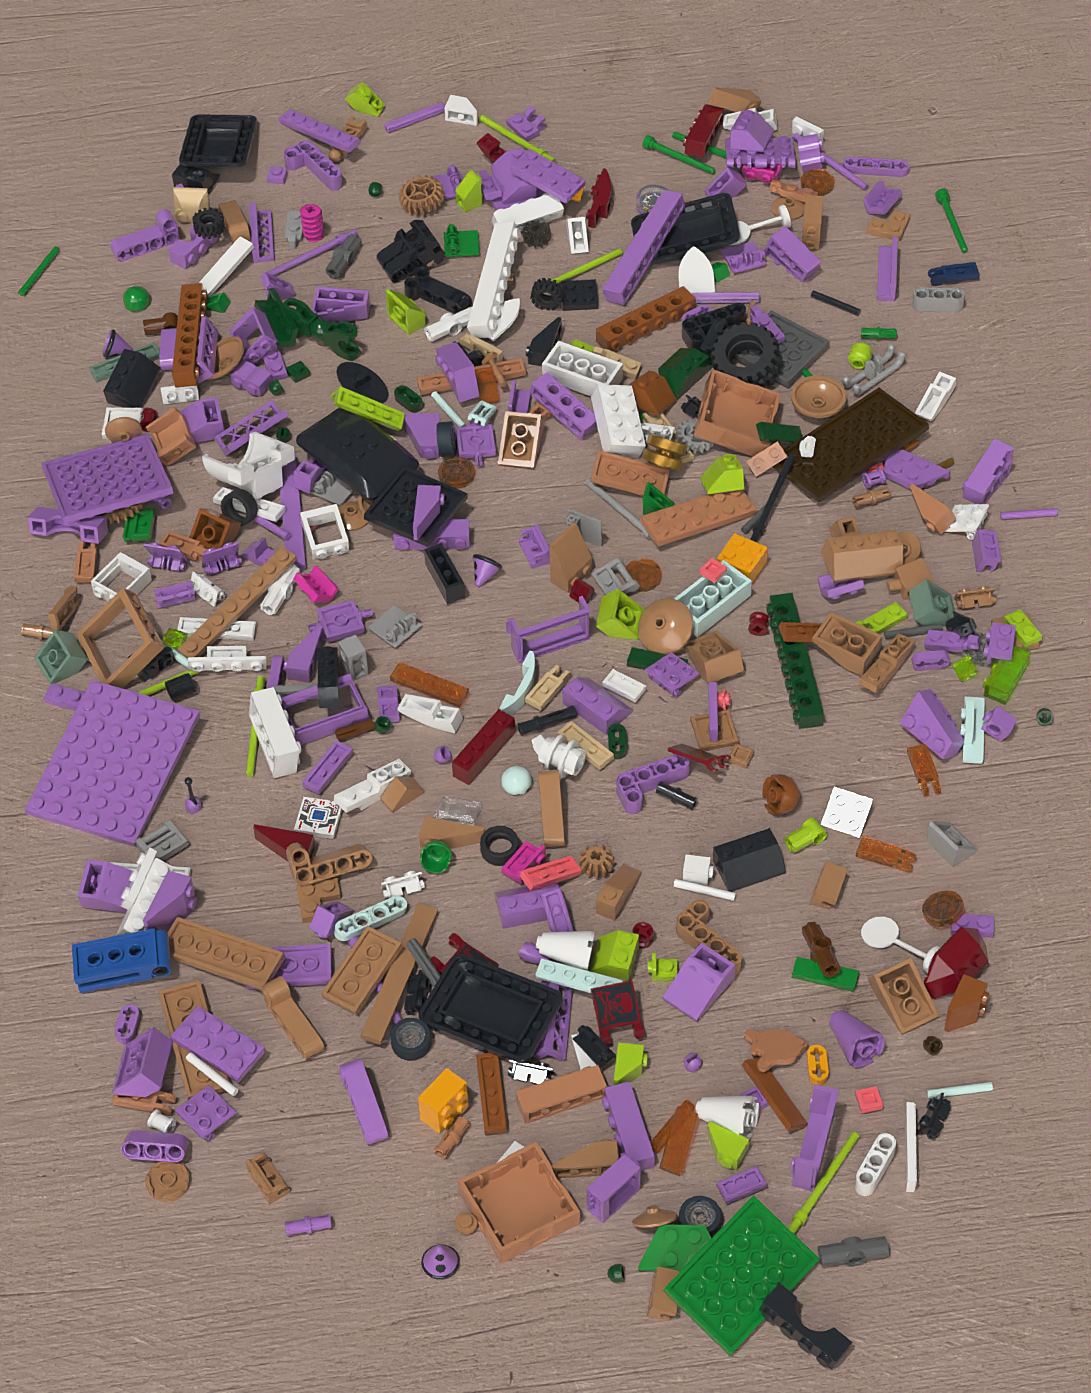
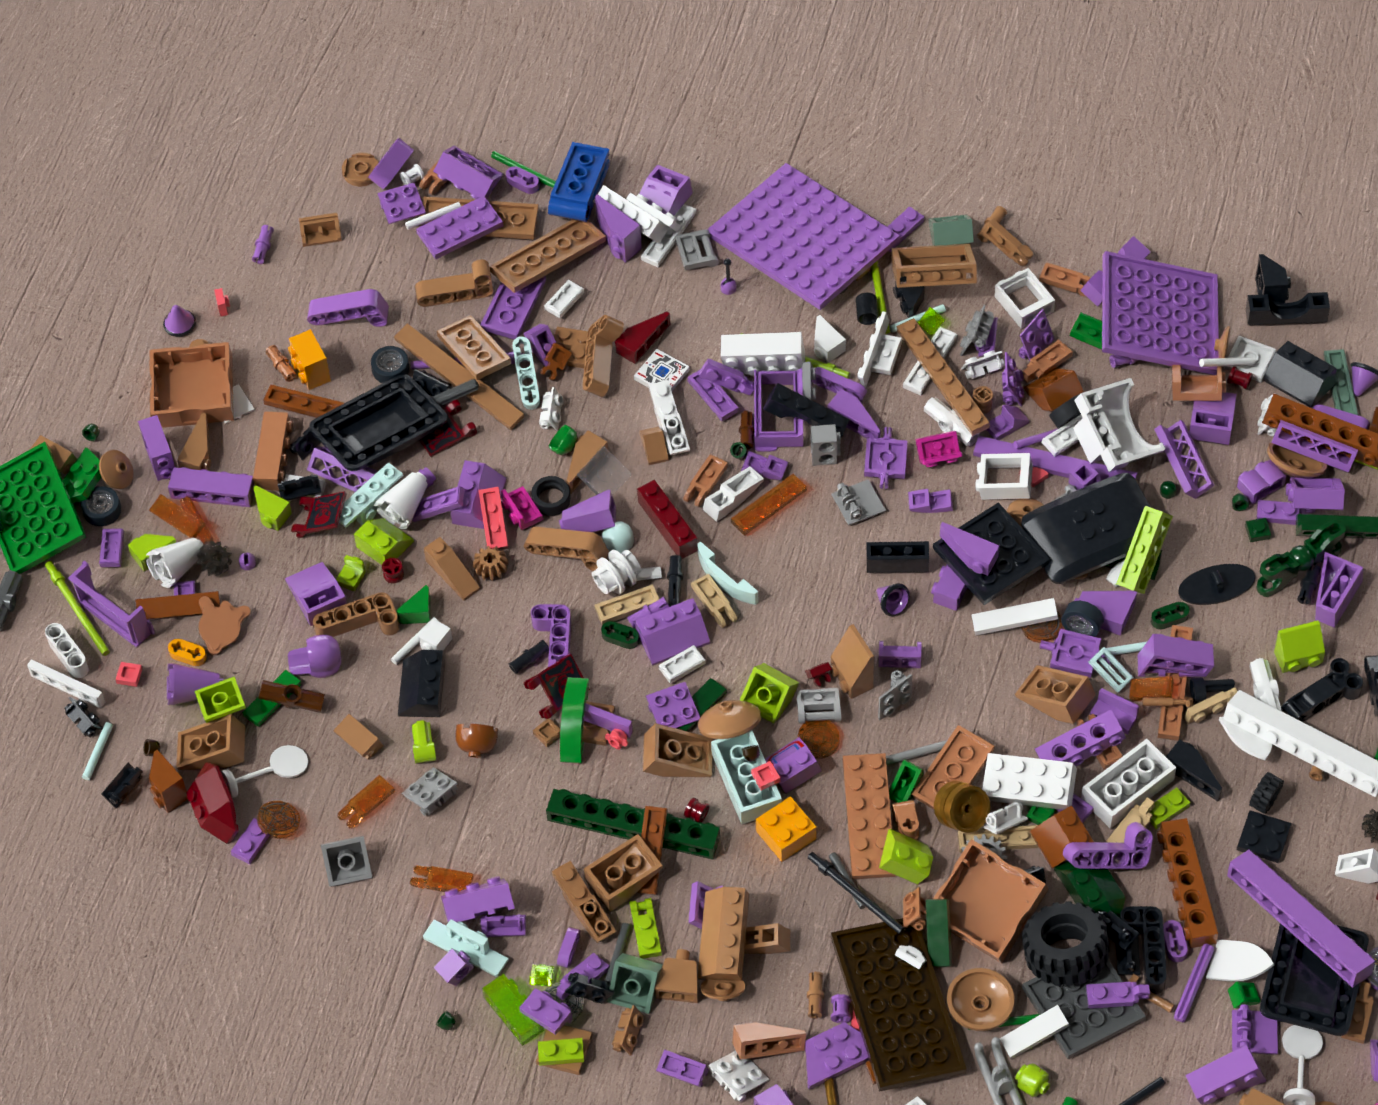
camera: 115 degrees right, 5 degrees up
medium lavender hinge [434,746,451,763] -> none
medium lavender piece [506,596,591,663] -> none
lime bar [547,248,623,284] -> none
none -> black hinge [101,762,143,808]
none -> lime slope [195,677,246,723]
none -> clear smoke gear [196,541,232,576]
none -> coral plate [214,288,230,317]
none -> medium lavender piece [288,635,341,678]
none -> green slope [396,585,431,624]
none -> green bar [491,151,556,188]
none -> dark orange plate [540,343,572,380]
none -> white plate [544,280,584,319]
none -> medium lavender slope [559,490,616,532]
none -> green slope [560,677,589,763]
none -> medium lavender pin [627,597,669,628]
none -> nougat hinge [683,454,728,507]
none -> medium lavender hinge [699,359,754,395]
none -> dark brown hinge [742,745,760,762]
none -> medium lavender slope [765,737,822,794]
none -> white slope [814,315,846,363]
none -> nougat piece [892,800,919,840]
none -> medium lavender slope [908,489,953,513]
none -> light grey hinge [960,305,994,356]
none -> white tile [972,598,1058,635]
none -> medium nougat wheel [973,386,993,414]
none -> white tile [999,1005,1070,1059]
none -> medium lavender beam [1063,822,1153,869]
none -> white bar [1199,357,1254,367]
none -> black arch [1245,292,1330,325]
none -> black slope [1255,254,1291,303]

